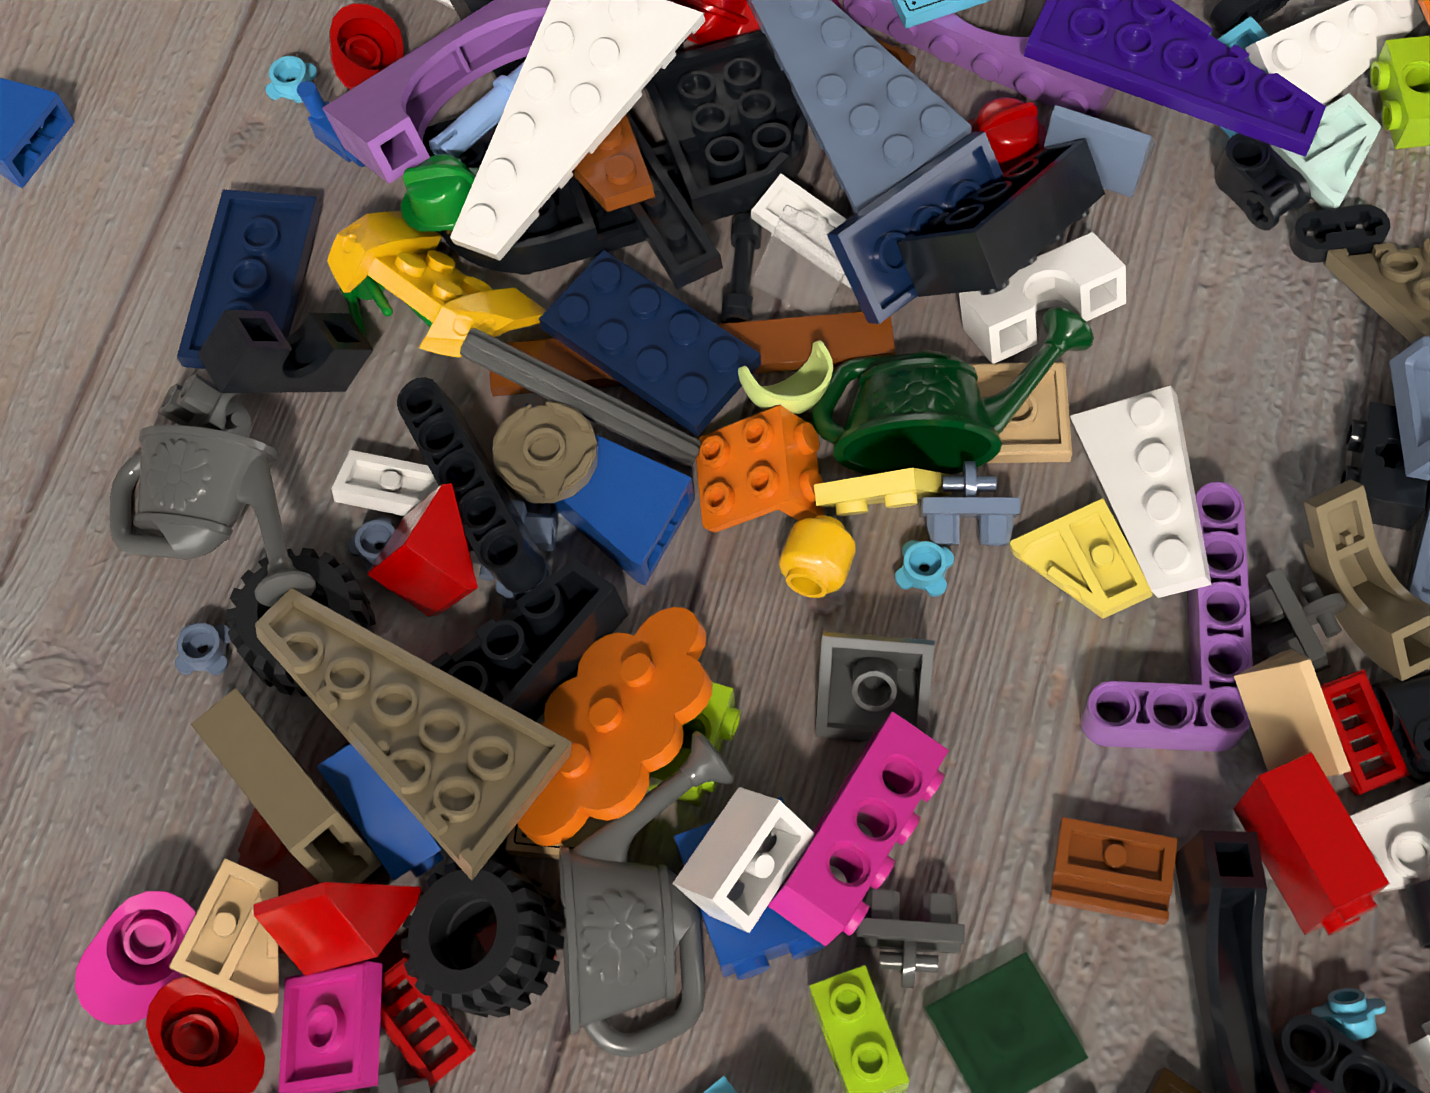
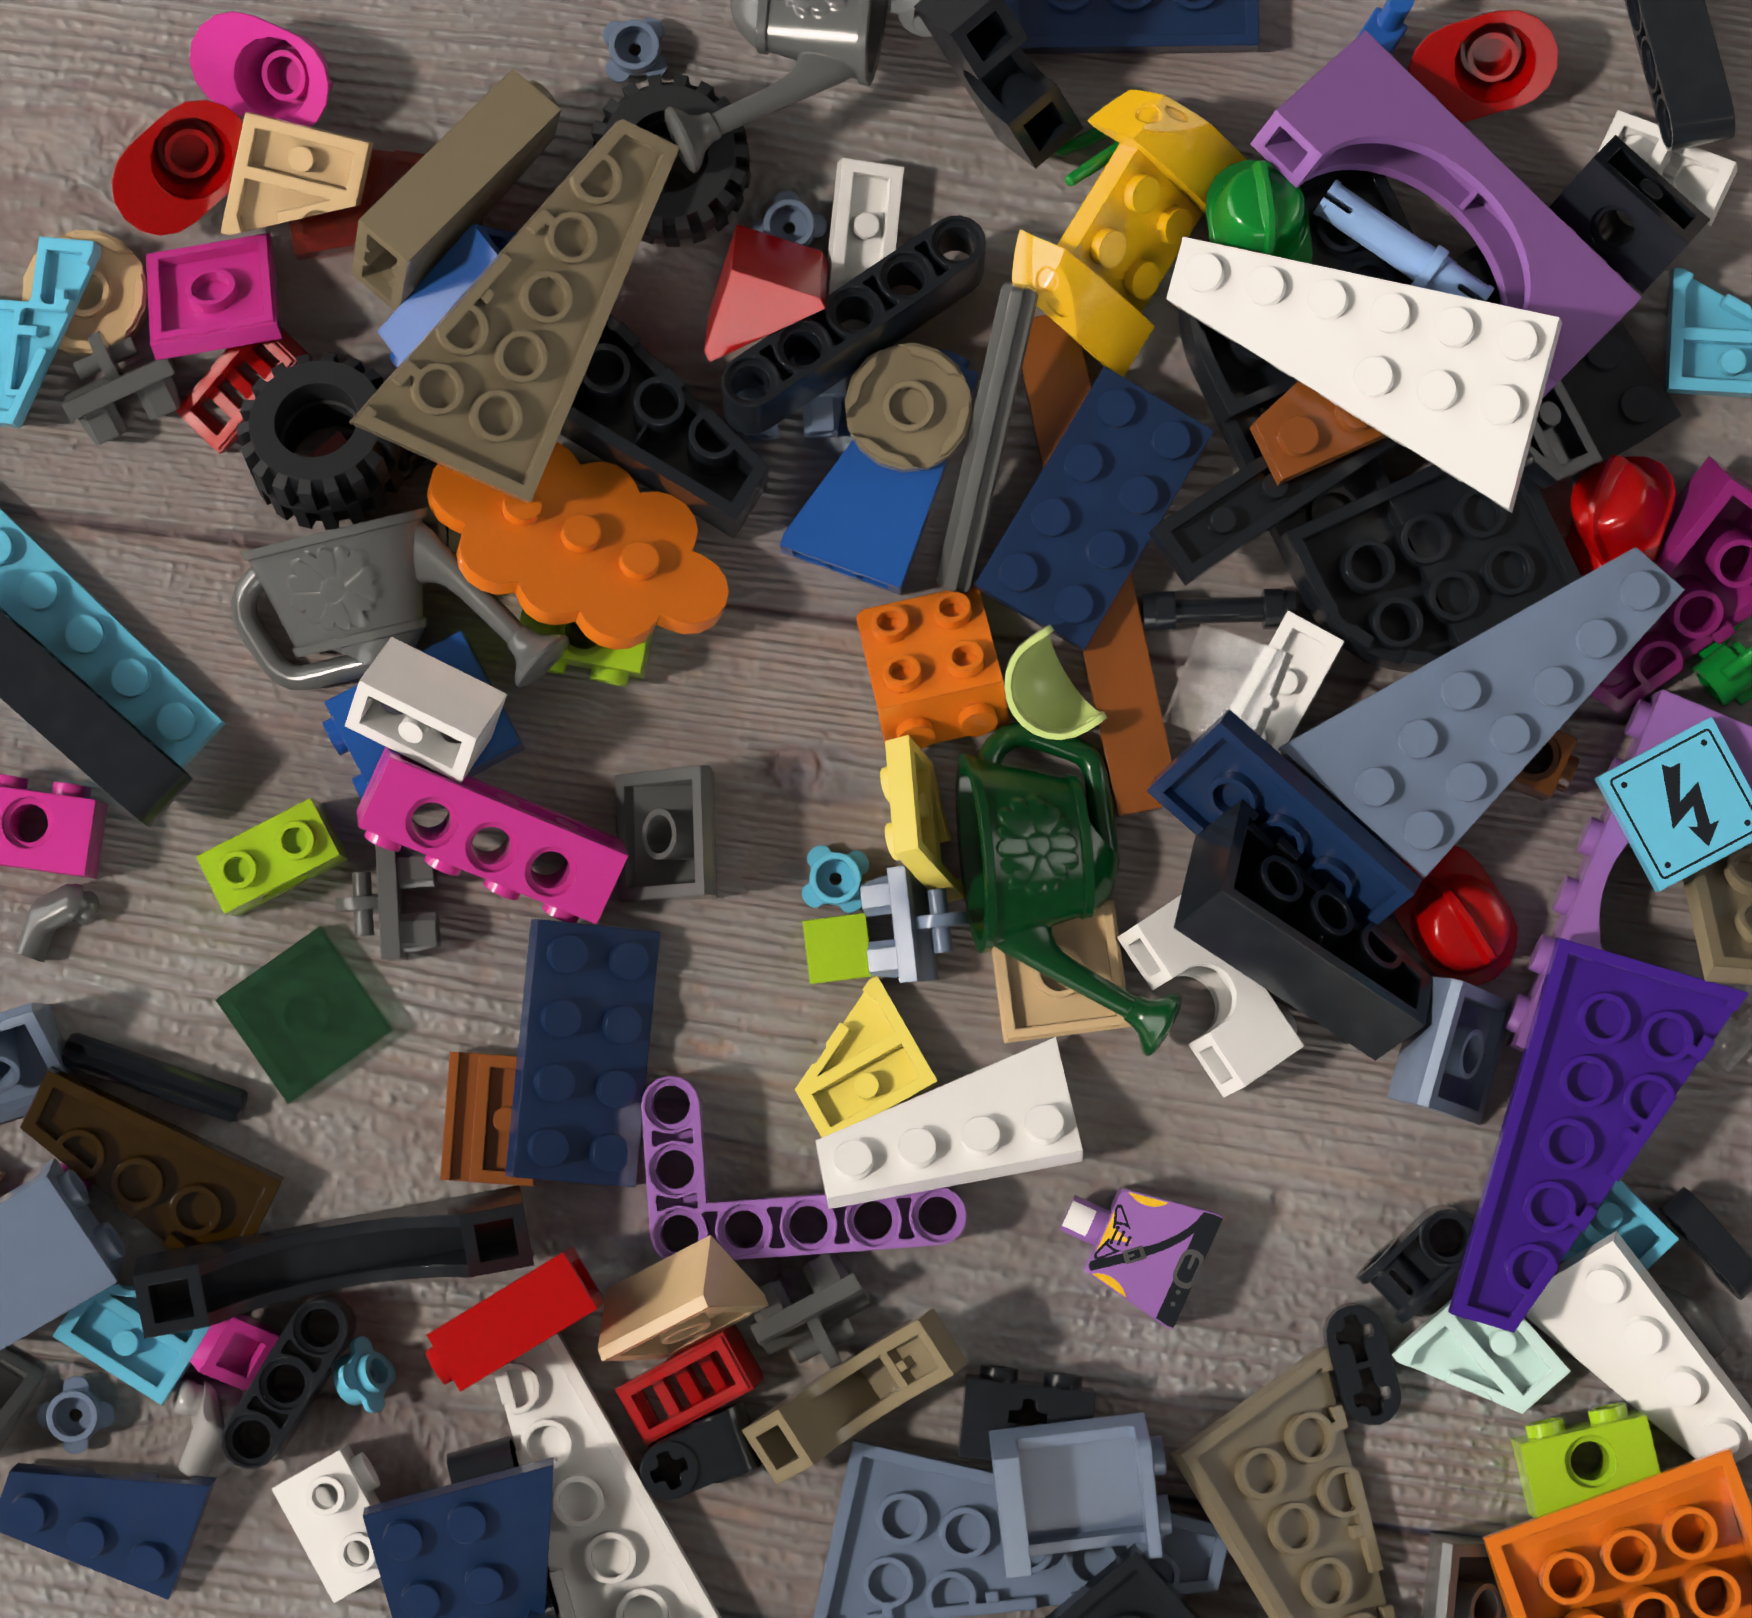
camera: 80 degrees right, 20 degrees up
red slope [253,882,421,976] -> none
yellow head [779,515,856,598] -> none
none -> dark blue plate [505,919,660,1187]
none -> lime tile [802,913,873,985]
none -> torso [1059,1187,1224,1330]

